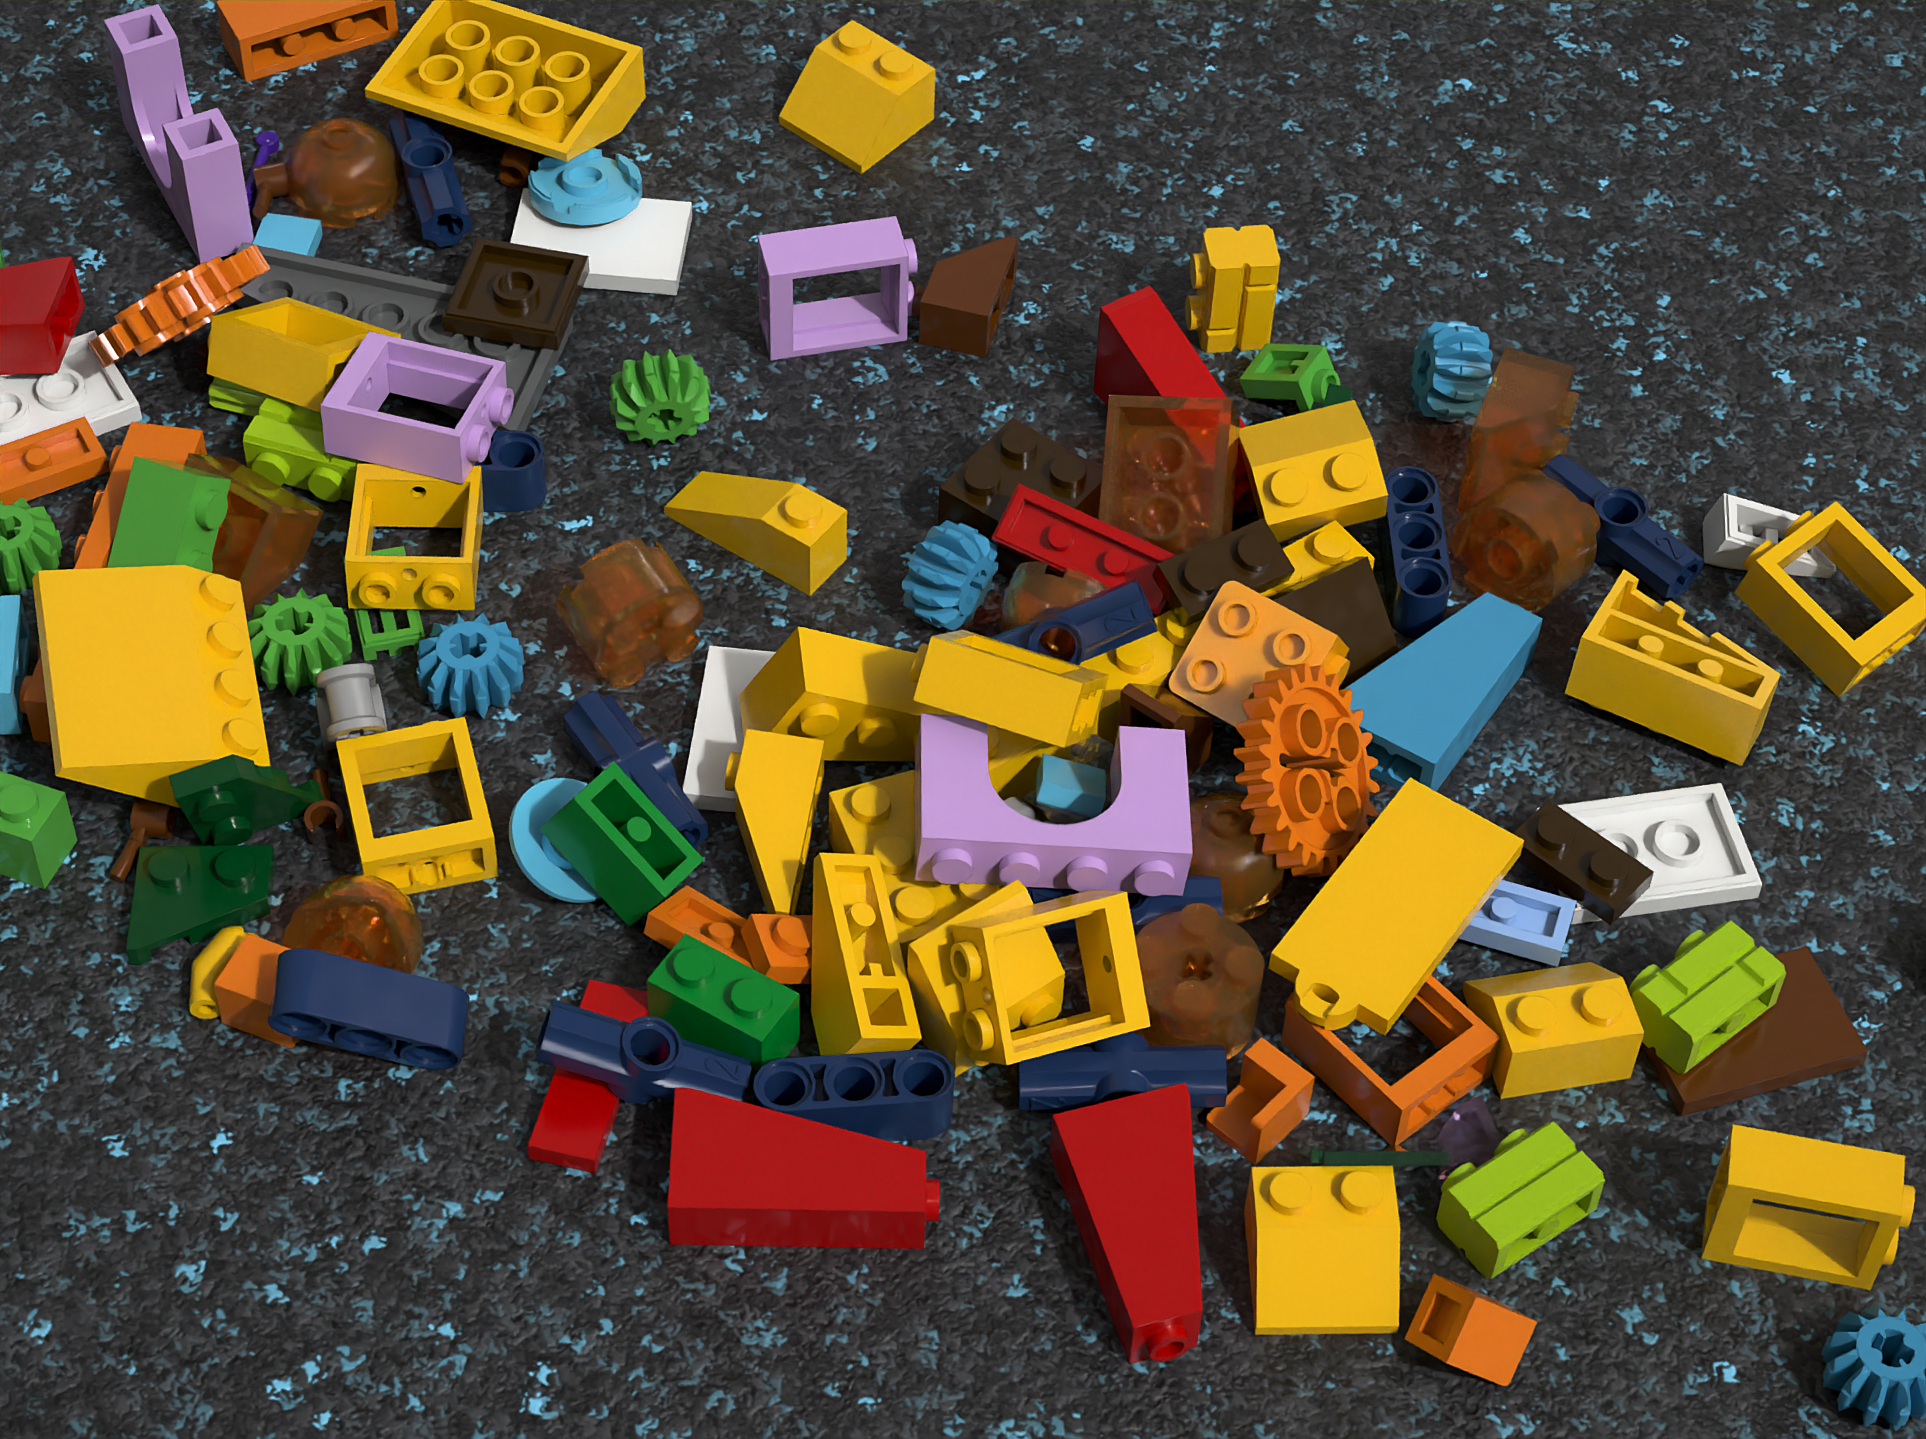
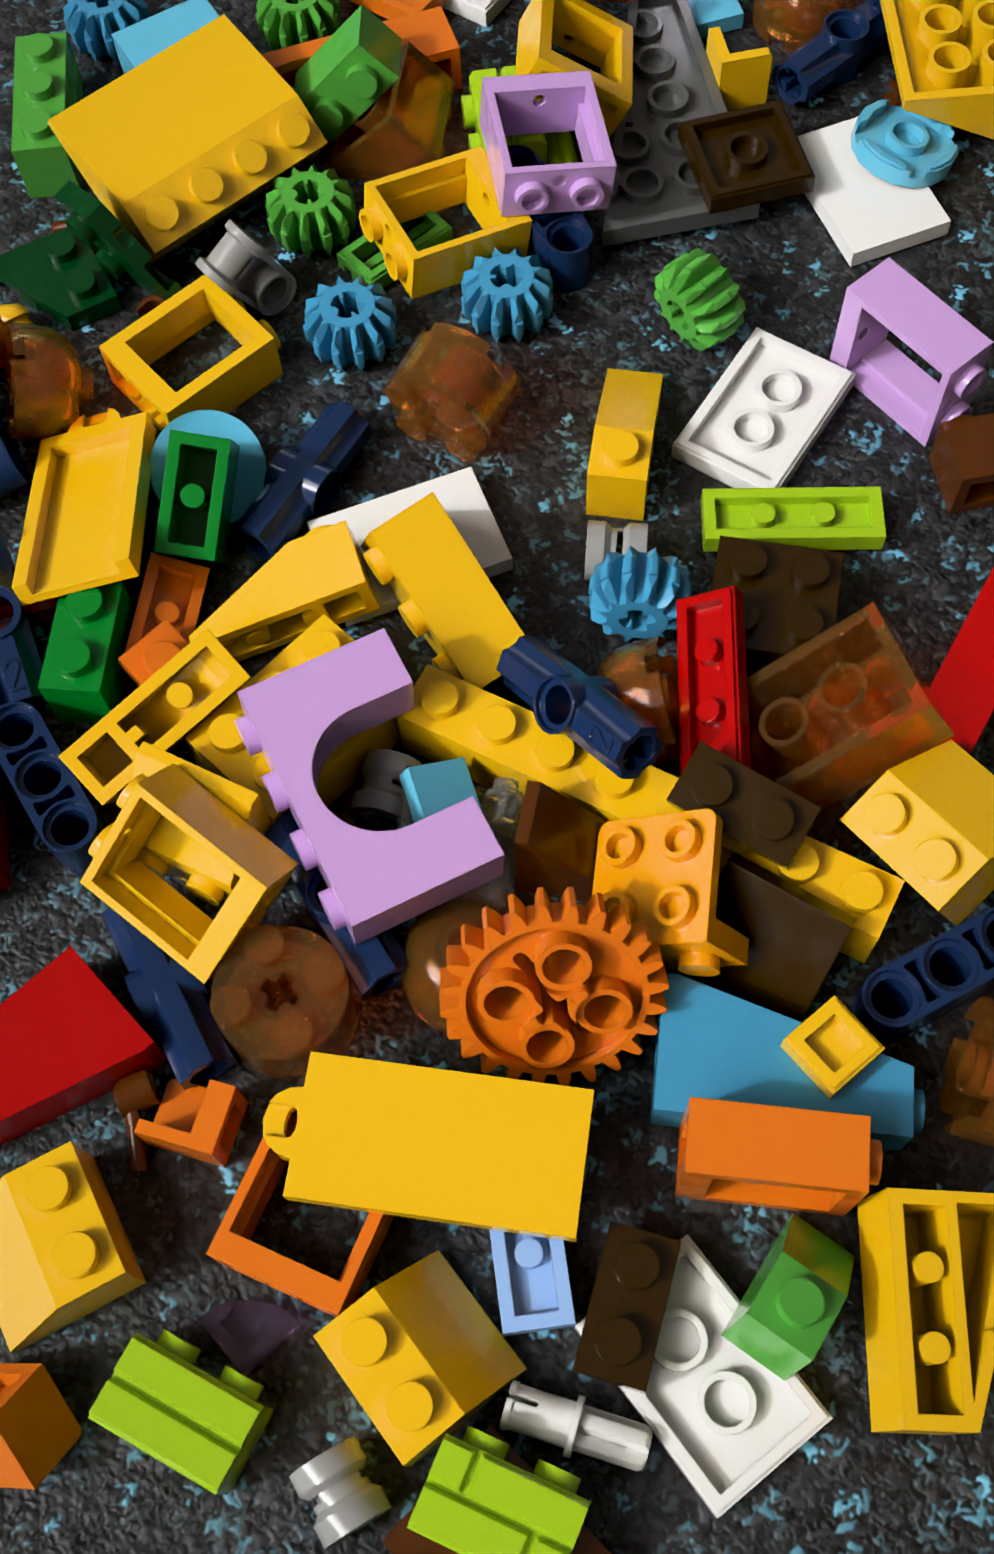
camera: 70 degrees right, 15 degrees up
yellow window [910,630,1109,748] -> none
clear green piece [1309,1145,1449,1166] -> none
none -> yellow piece [11,408,156,606]
none -> reddish brown hand [113,1070,161,1173]
none -> light grey wheel [289,1436,392,1550]
none -> dark azure gear [461,246,553,343]
none -> white axle [499,1380,652,1471]
none -> light grey wheel [584,520,648,581]
none -> white tile [671,327,856,488]
none -> orange window [675,1097,883,1216]
none -> lime plate [701,486,886,552]
none -> yellow panel [706,26,773,111]
none -> bright green slope [721,1213,855,1381]
none -> yellow tile [780,995,885,1099]

